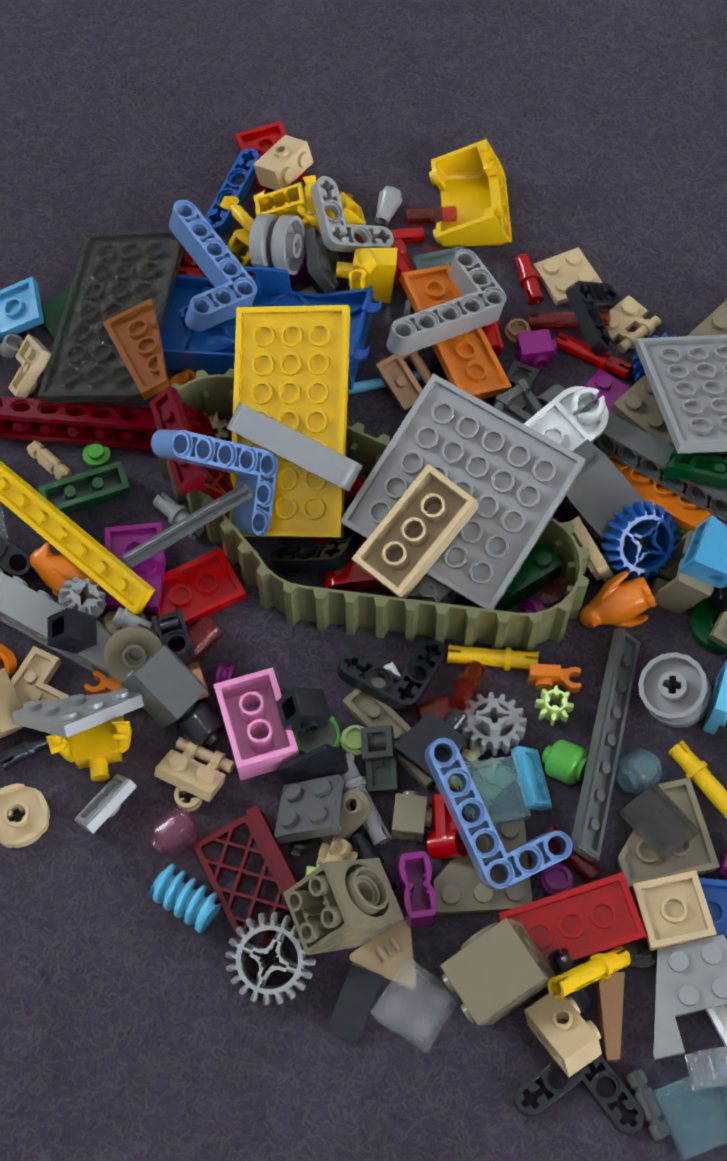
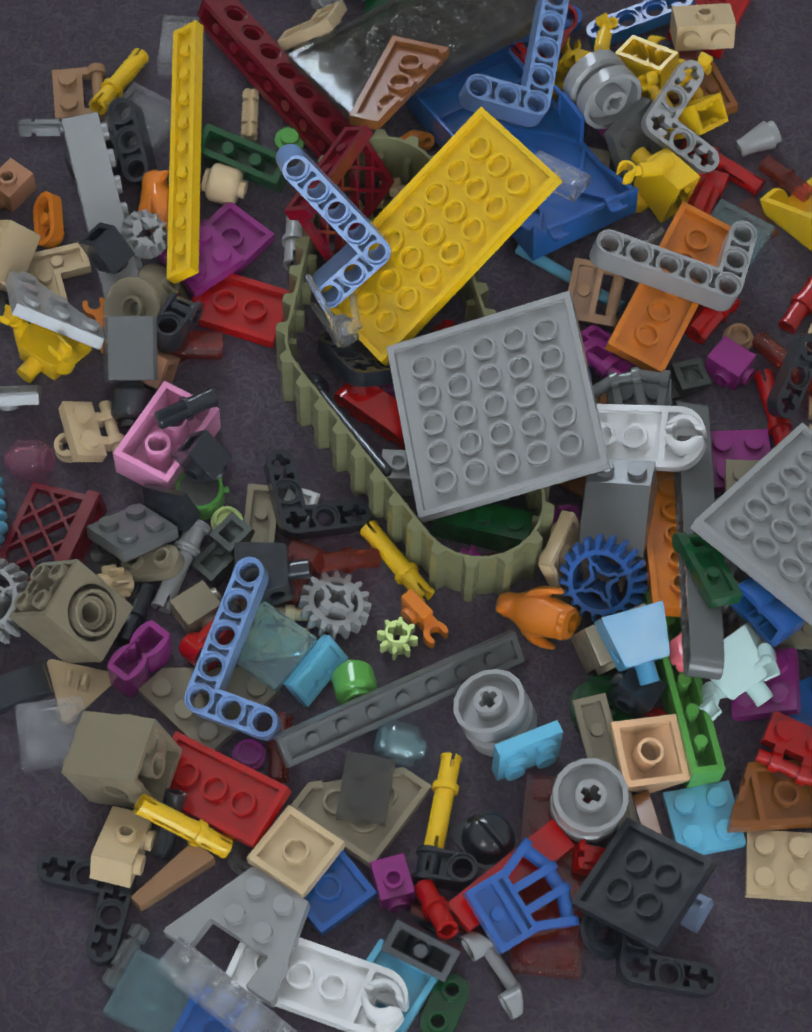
camera: 45 degrees right, 0 degrees up
light grey pin [111,607,152,630] -> none
dark grey axle [122,483,253,568] -> none
magenta bush [215,663,236,684] -> none
light grey beam [227,402,363,492] -> none
tan brick [351,464,479,598] -> none
none -> black axle [154,387,218,429]
none -> tan head [201,163,248,205]
none -> clear plant [305,274,363,347]

